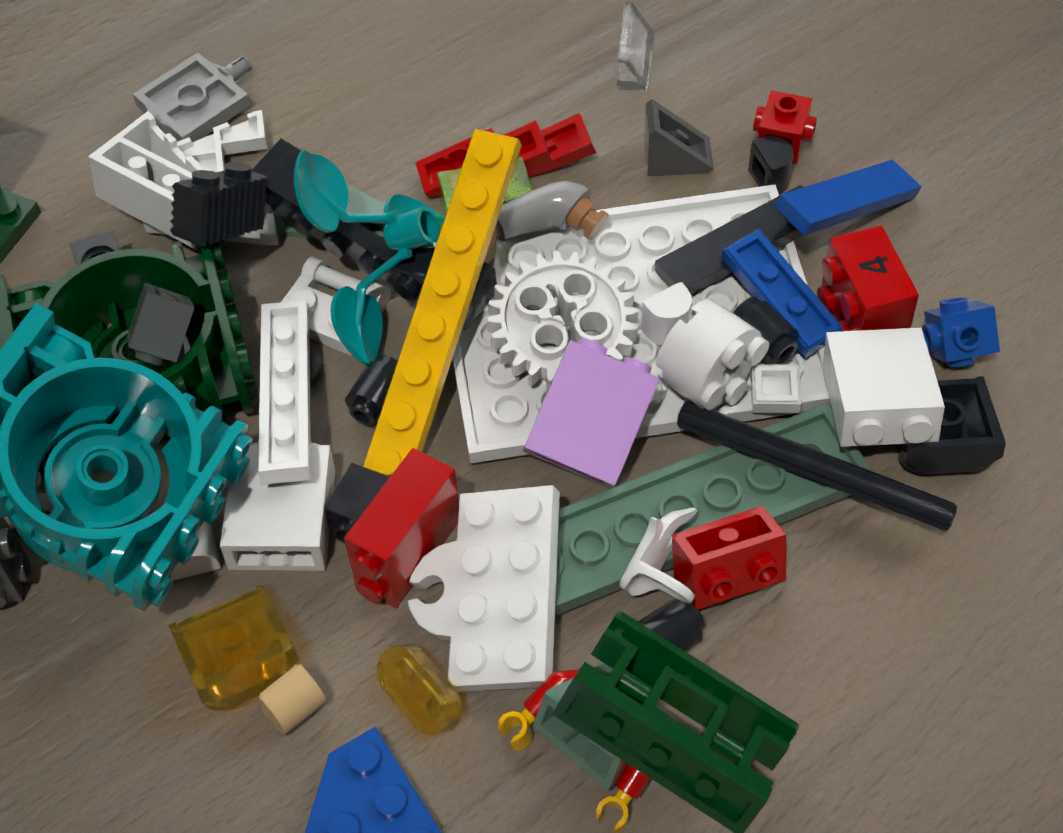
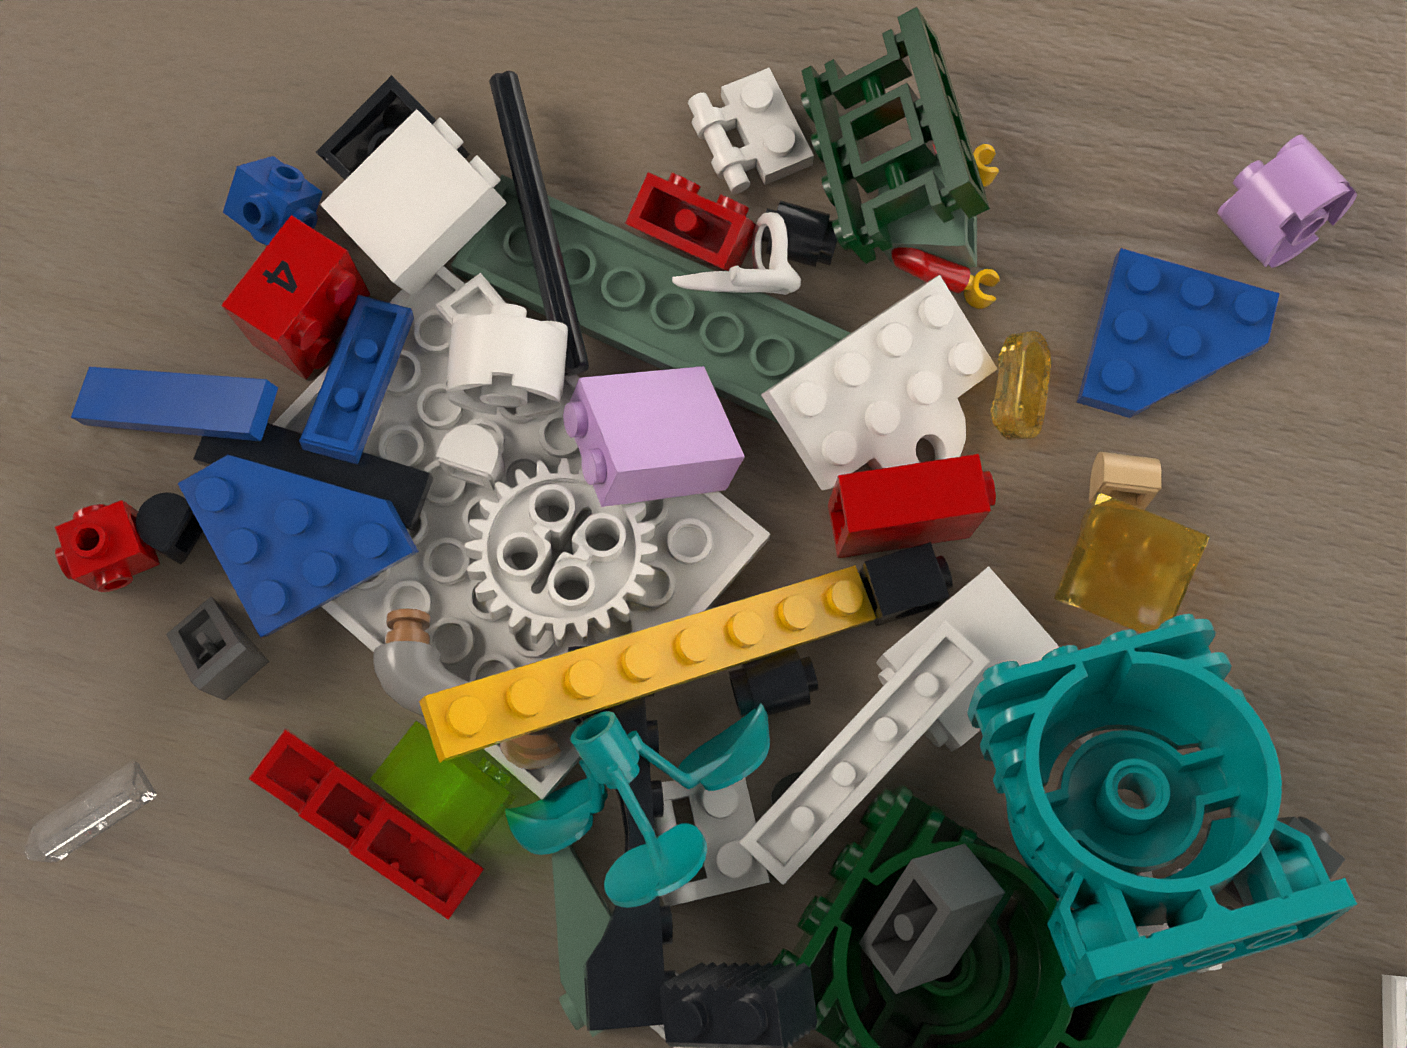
camera: 135 degrees left, 20 degrees up
black brick [733,297,799,364] -> none
none -> blue plate [178,455,419,638]
none -> white plate [688,68,814,194]

